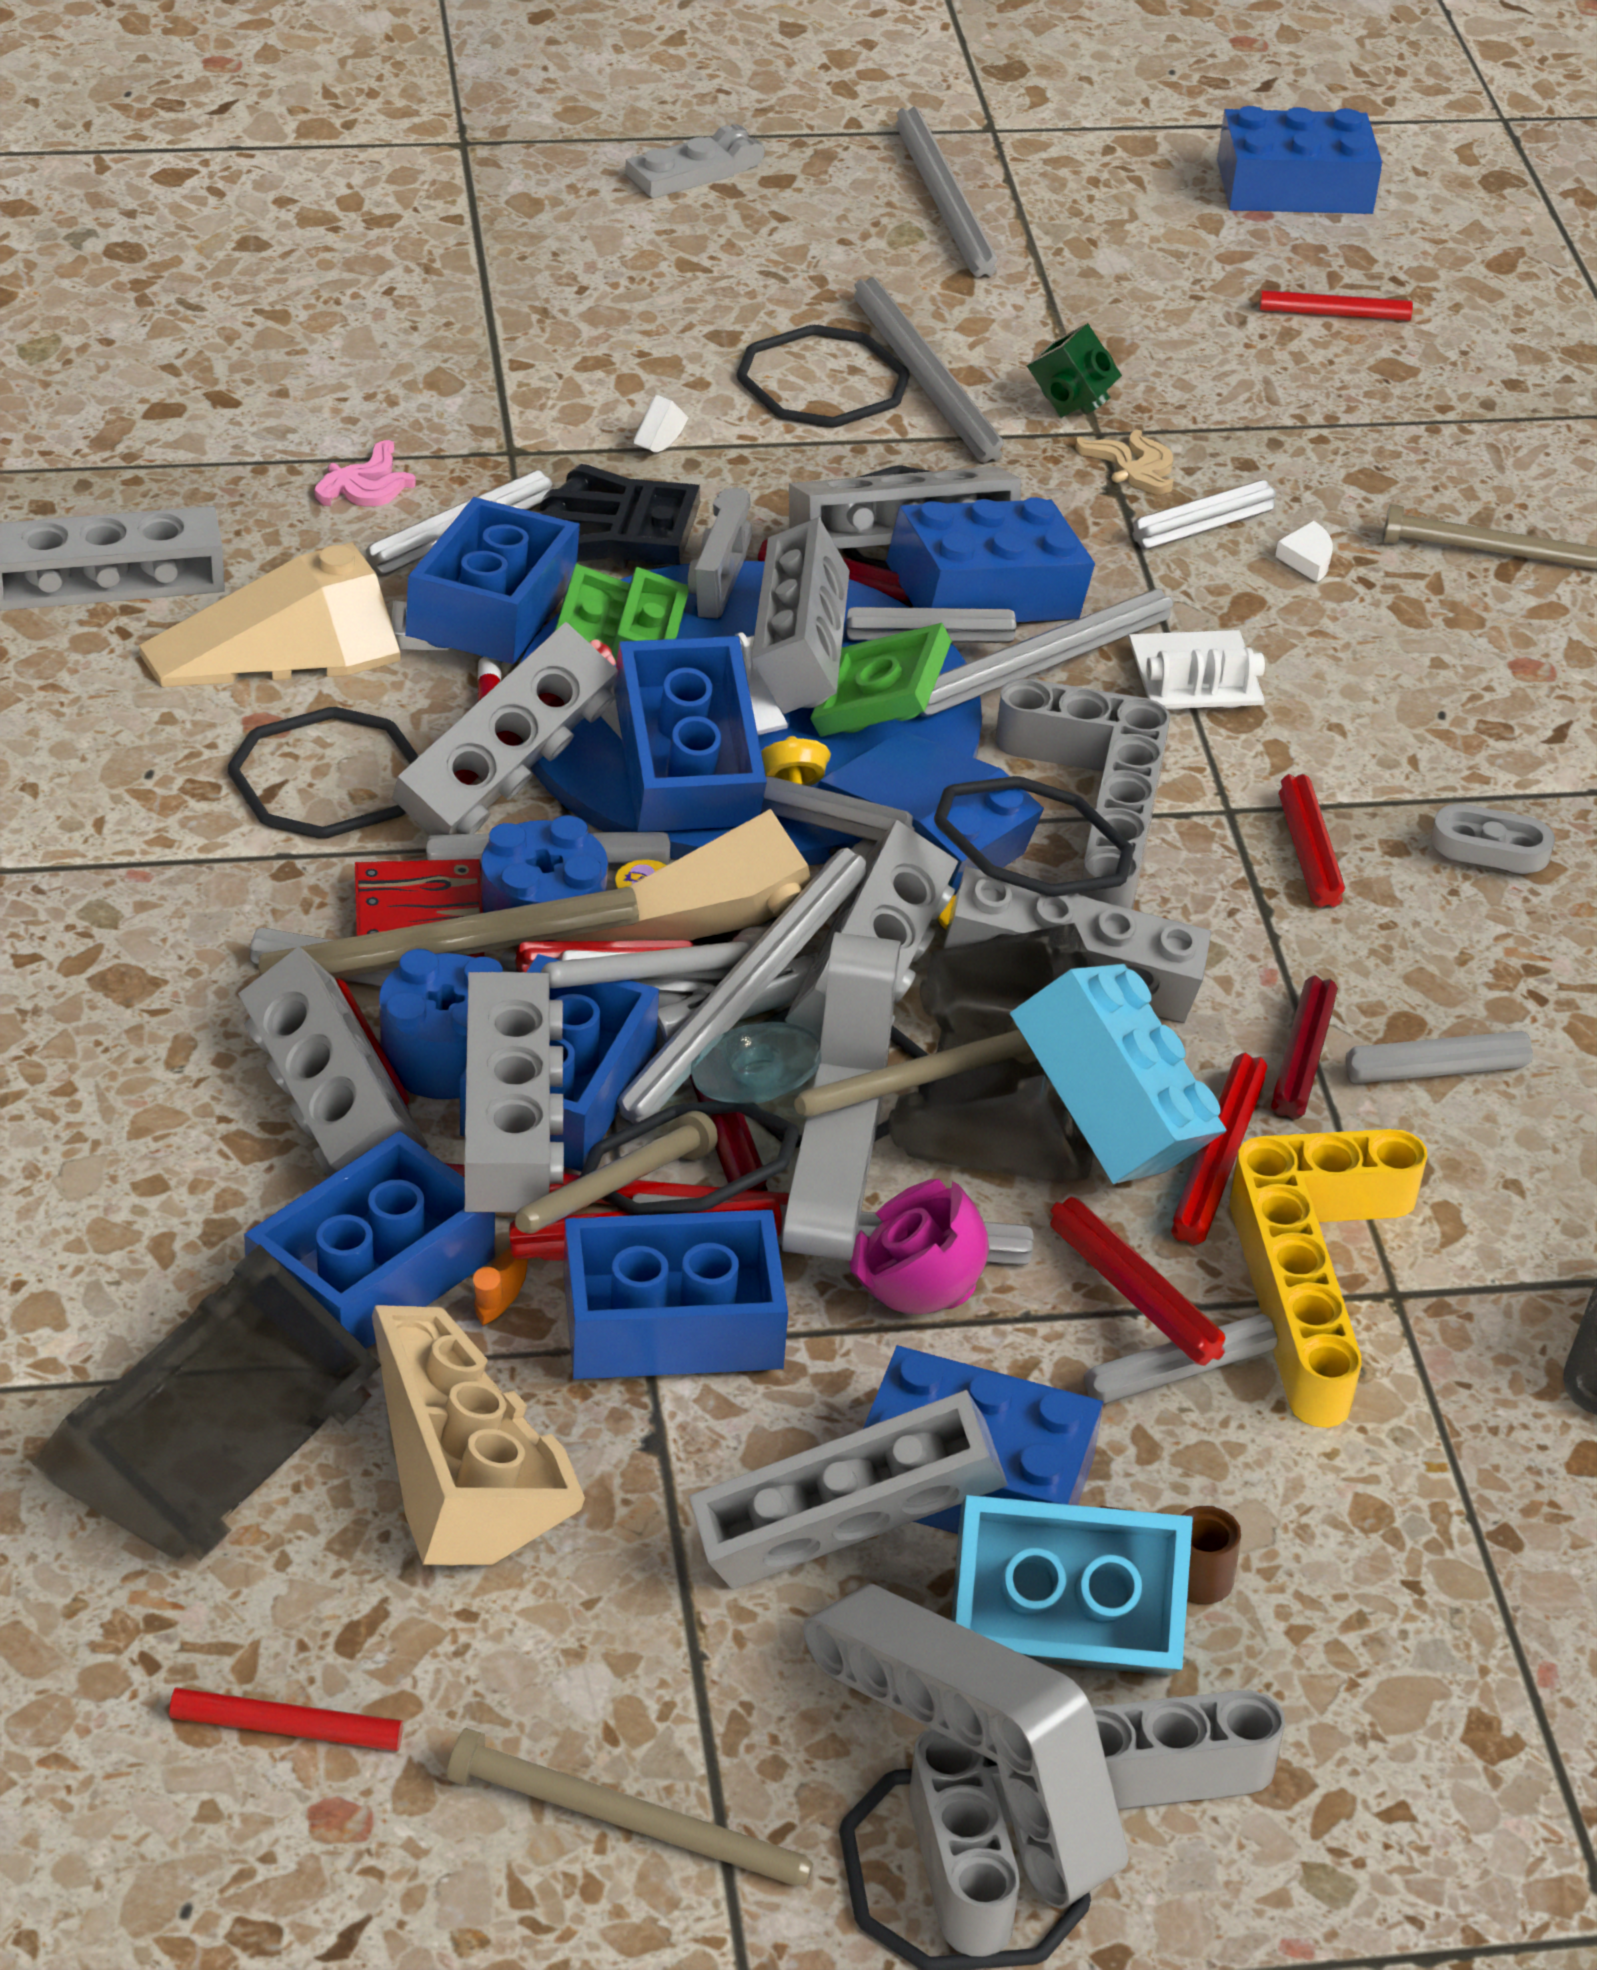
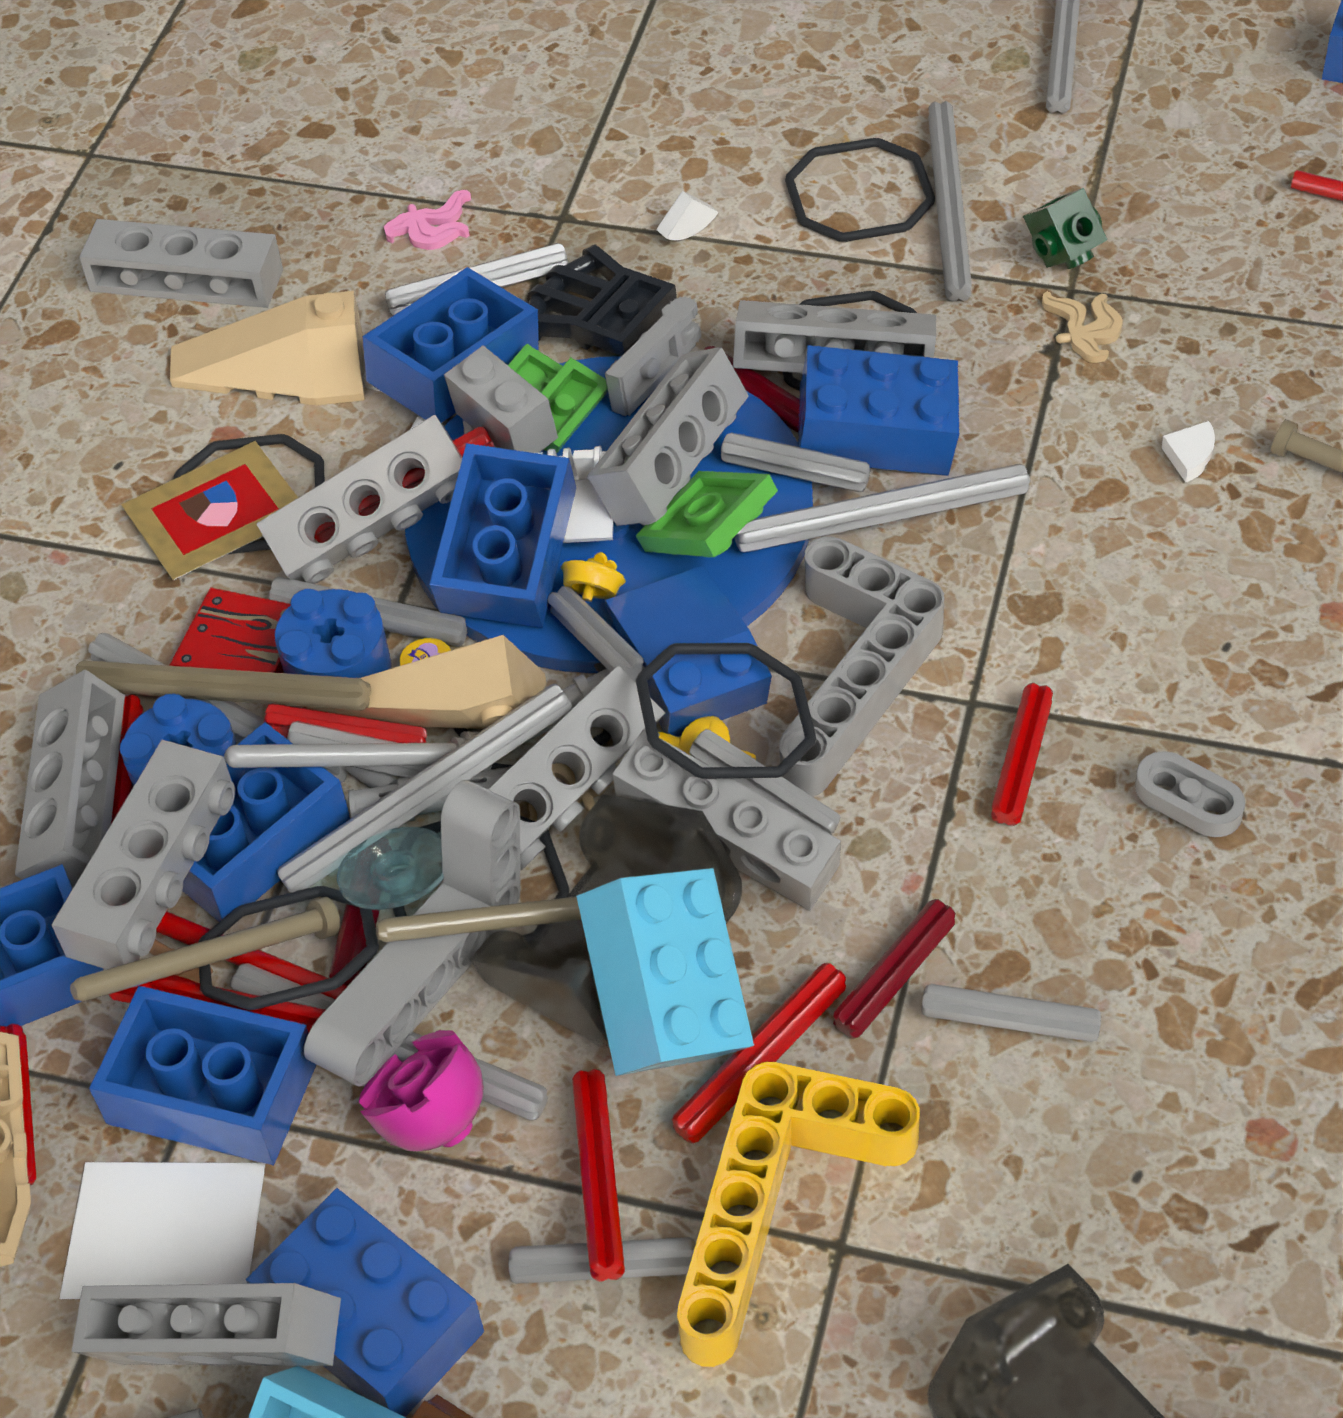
camera: 30 degrees right, 10 degrees up
orange bar [473,1247,528,1326] -> none
white hinge [1129,630,1265,710] -> none
axle [1132,480,1277,549] -> none
none -> white sticker [59,1162,265,1299]
none -> sticker [121,441,298,580]
none -> light grey brick [444,346,558,453]

